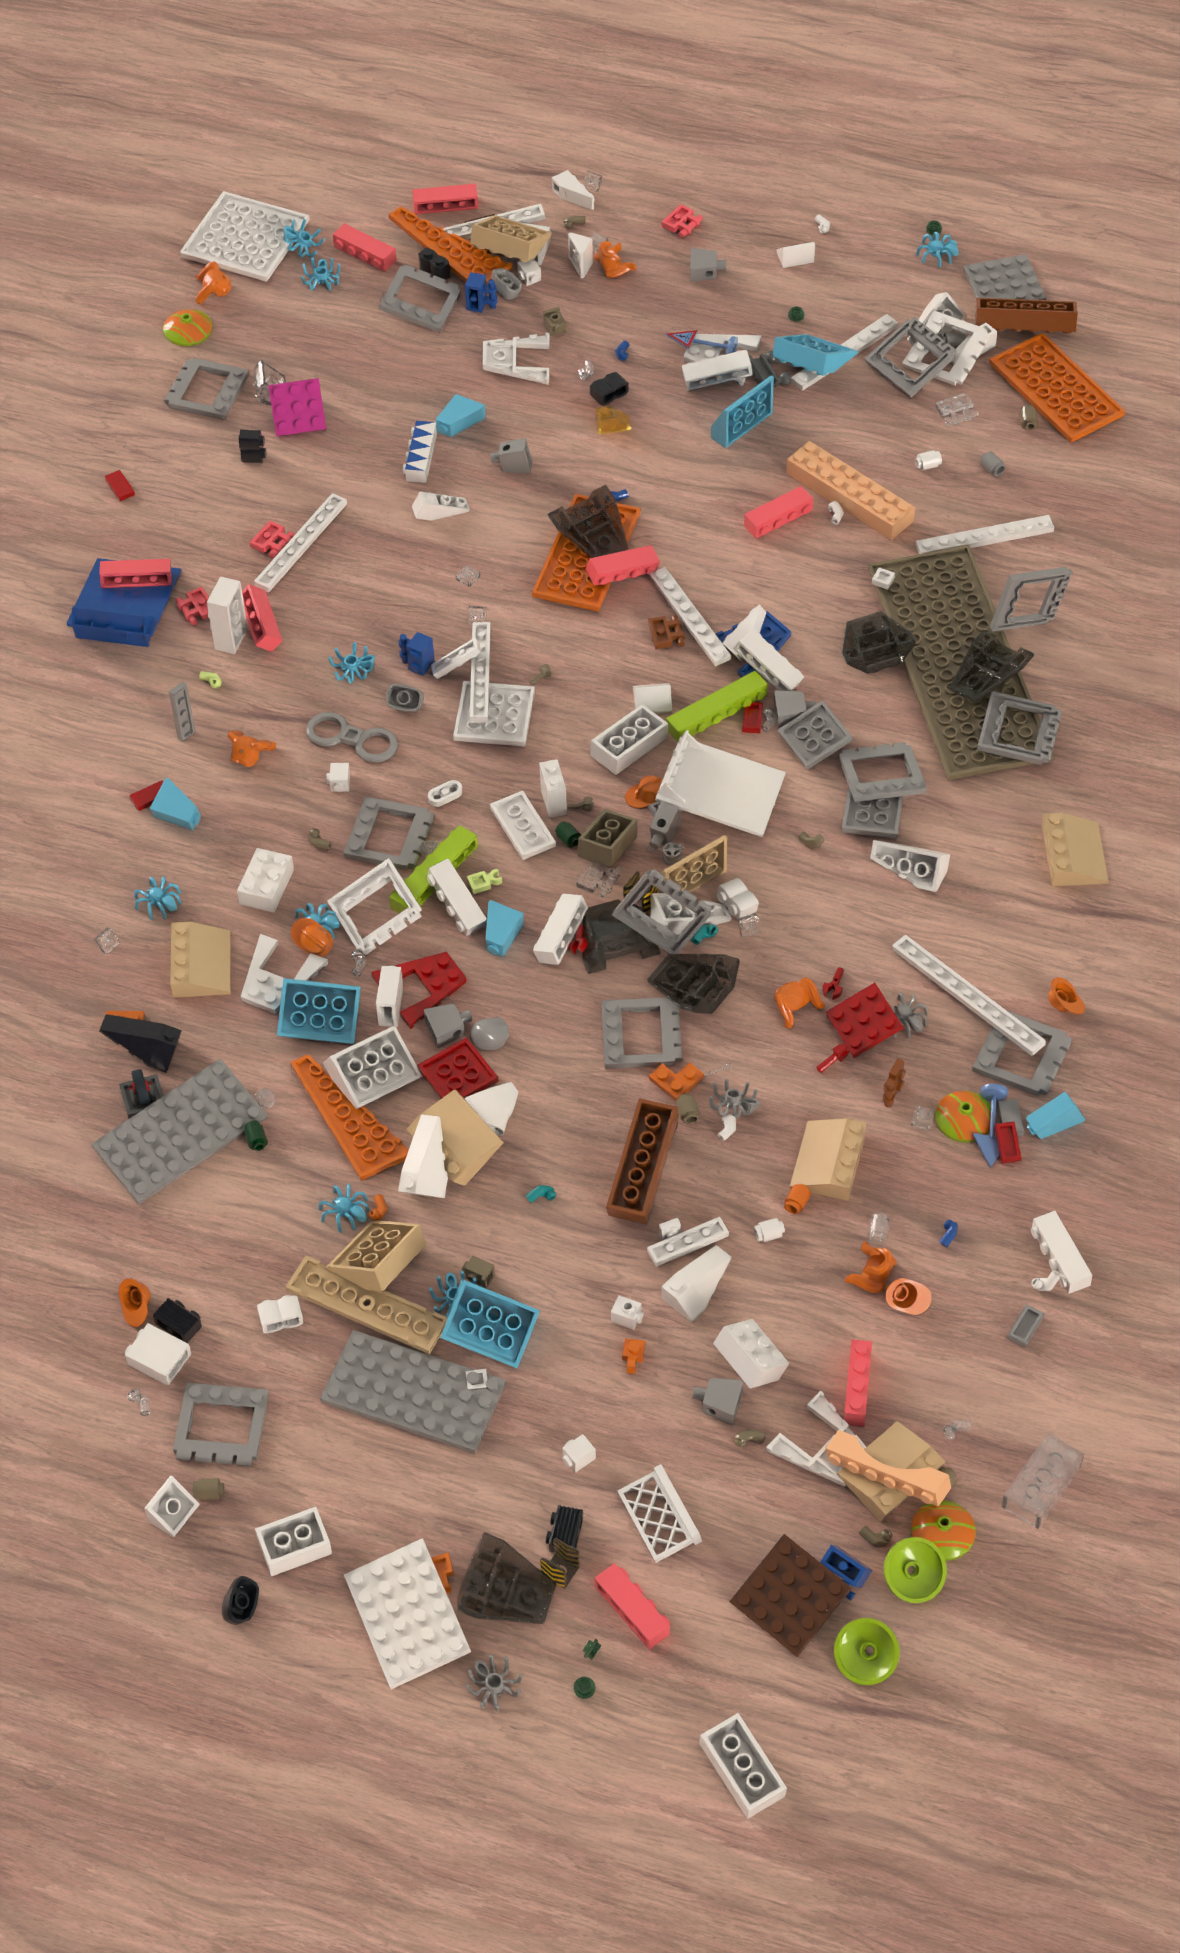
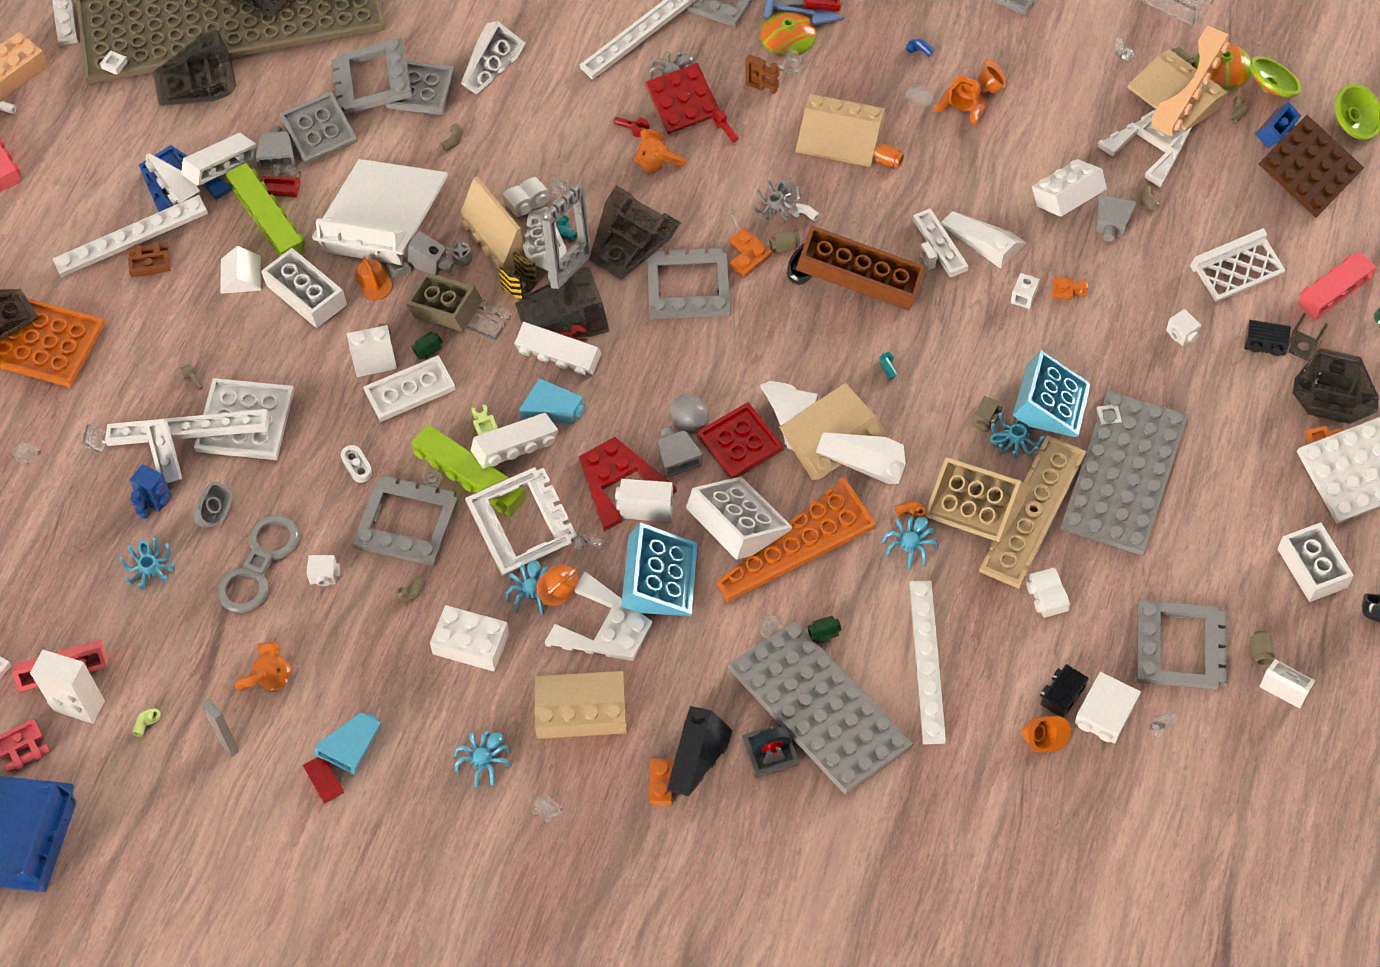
camera: 90 degrees left, 5 degrees up
coral brick [586,545,660,586] -> none
white brick [754,1218,785,1242] -> none
coral brick [844,1339,872,1427] -> none
none -> white plate [909,581,946,744]

